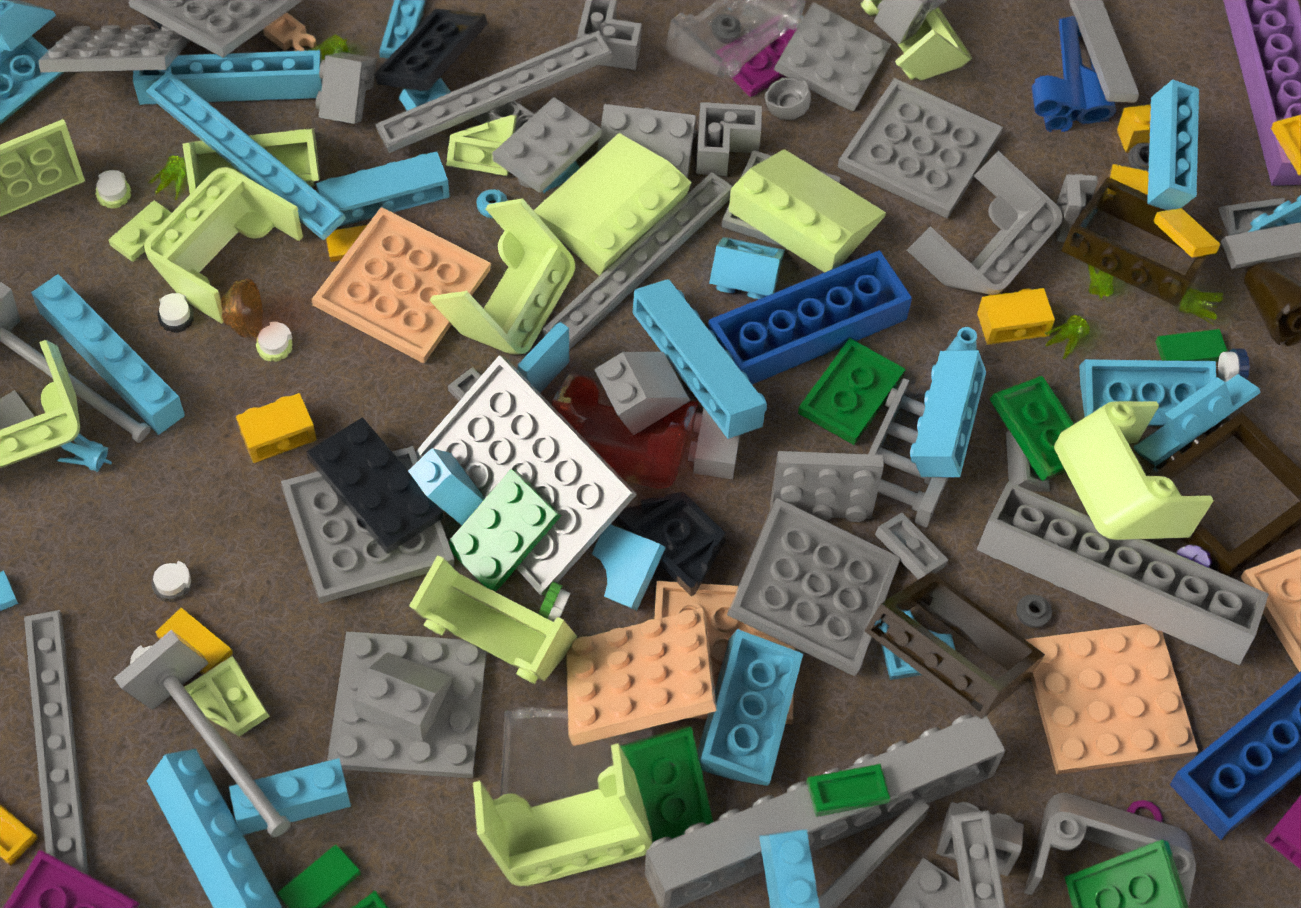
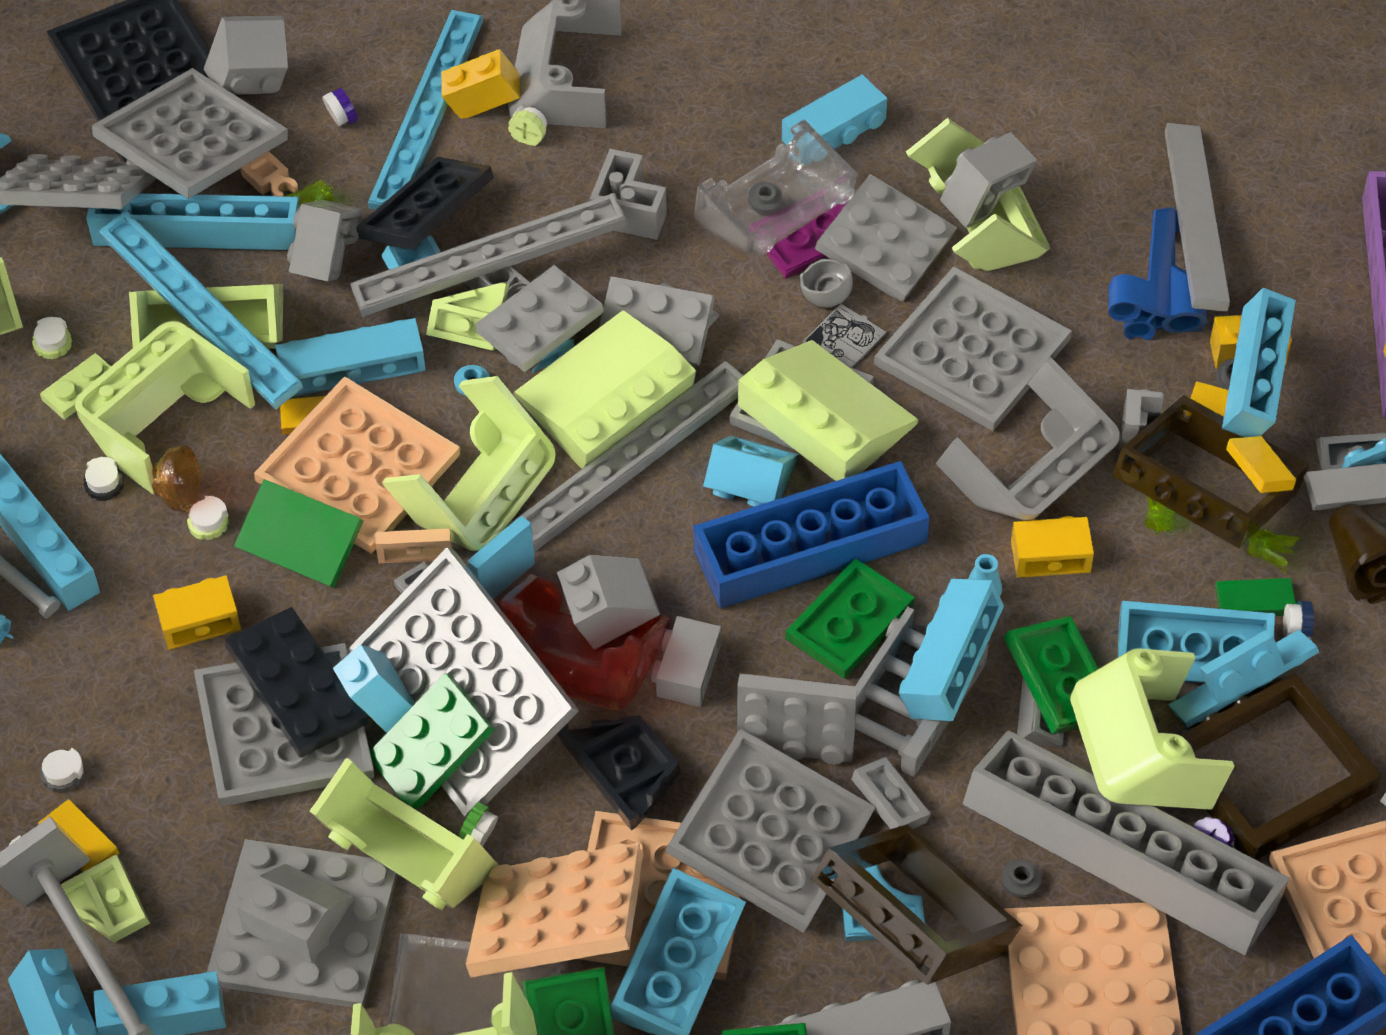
camera: 10 degrees right, 5 degrees down
clear neon green piece [148,156,187,200] -> none
medium azure tile [592,524,666,611] -> none
medium azure brick [633,279,767,439] -> none
light grey brick [696,102,762,176] -> none
clear neon green piece [1045,315,1090,360] -> none
none -> green tile [234,479,364,588]
none -> light nougat tile [375,528,452,564]
none -> piece [803,304,887,368]

